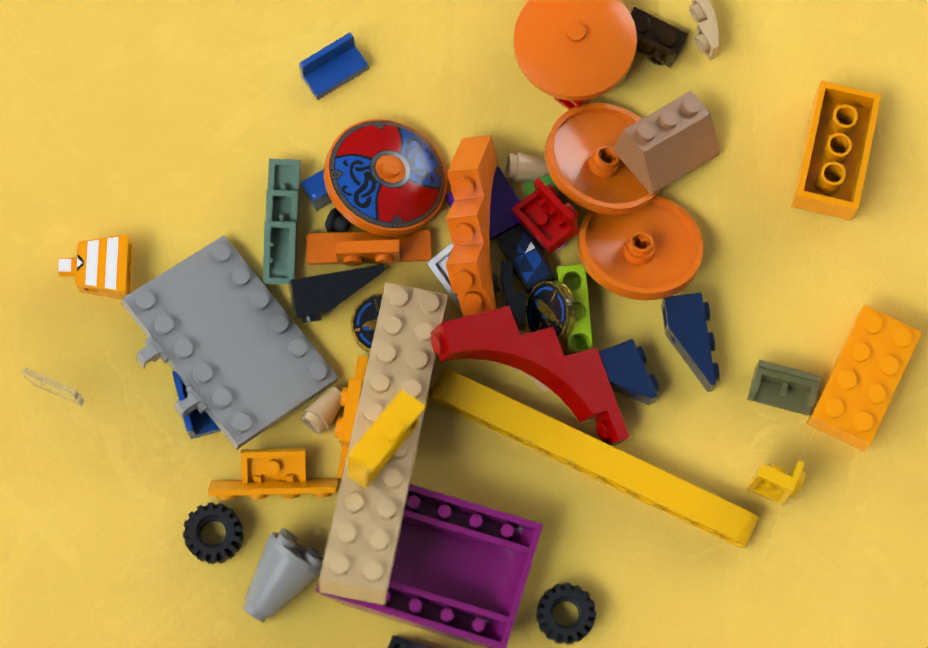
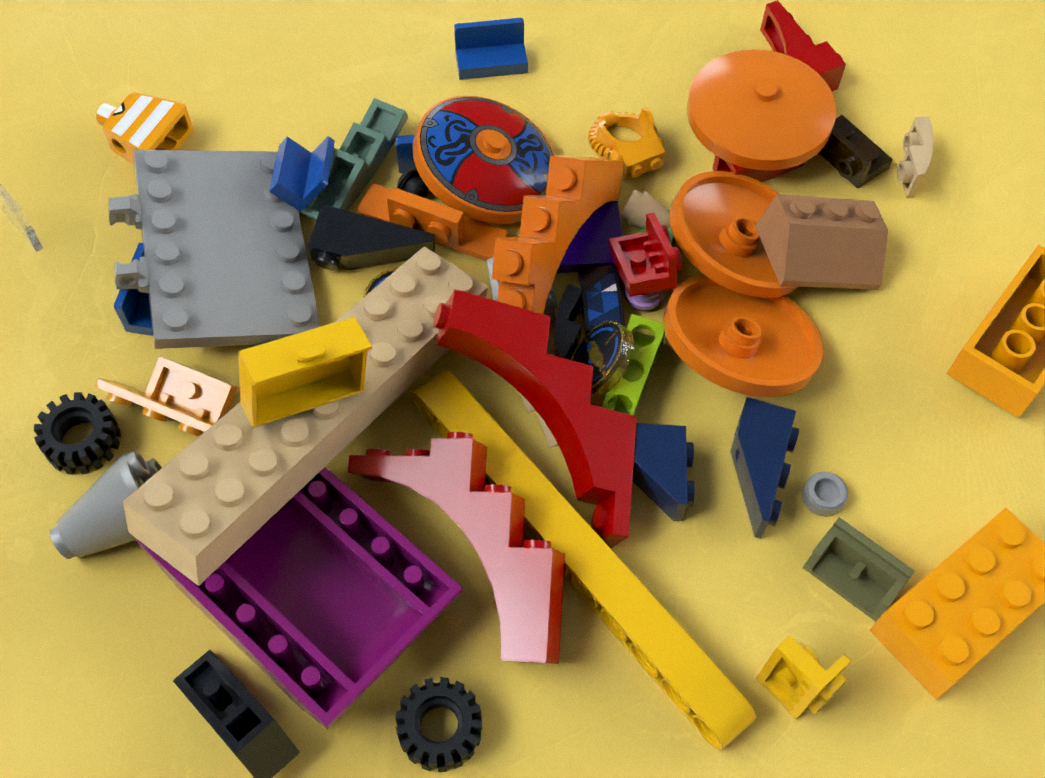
camera: 25 degrees right, 15 degrees down
none -> blue panel [269,136,335,212]
none -> arch [348,432,565,664]
none -> light orange piece [588,108,665,180]
none -> light grey tile [802,472,848,517]

